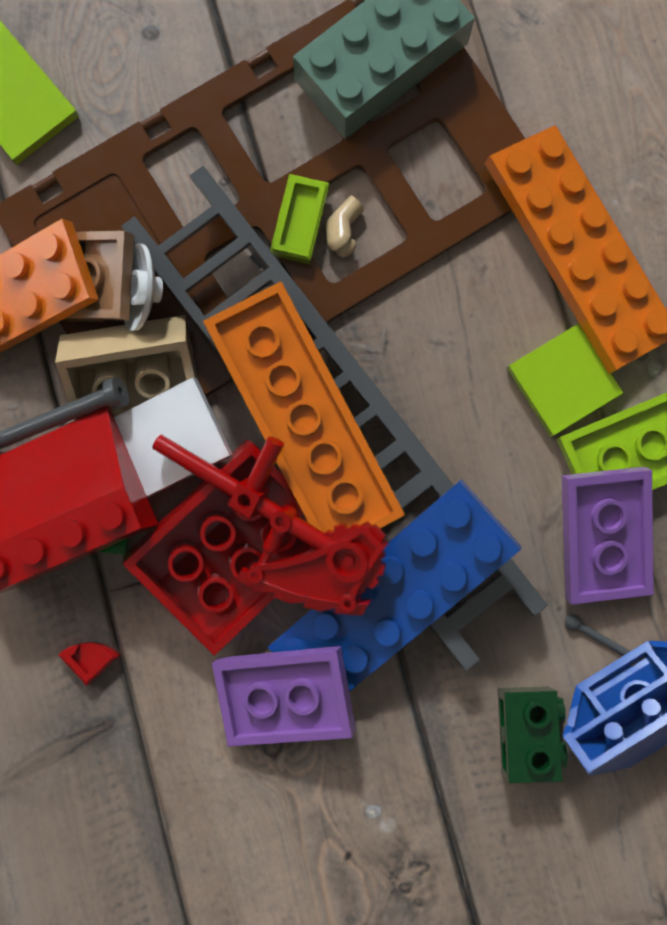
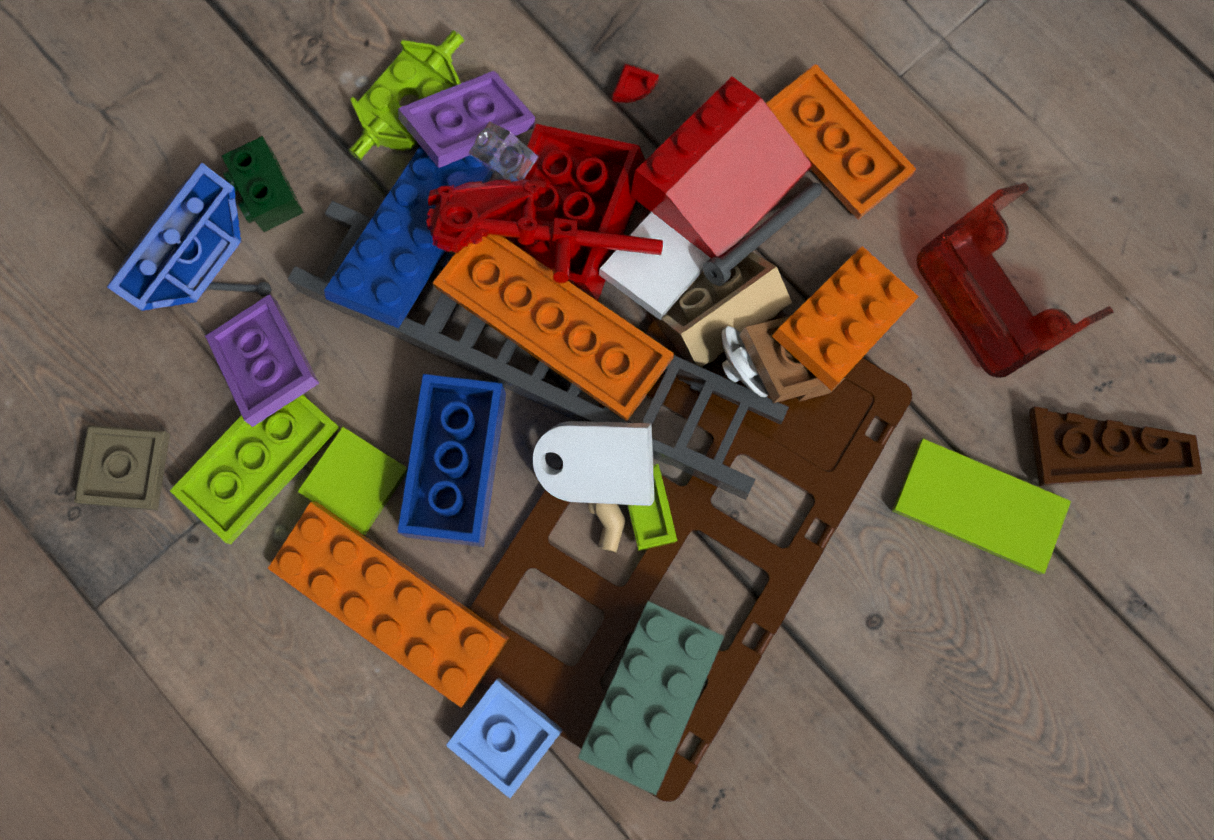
camera: 155 degrees right, 5 degrees down
none -> lime plate [348,30,464,161]
none -> blue brick [397,374,506,547]
none -> light blue plate [446,678,563,798]
none -> clear brick [468,121,539,182]
none -> white tile [533,421,655,506]

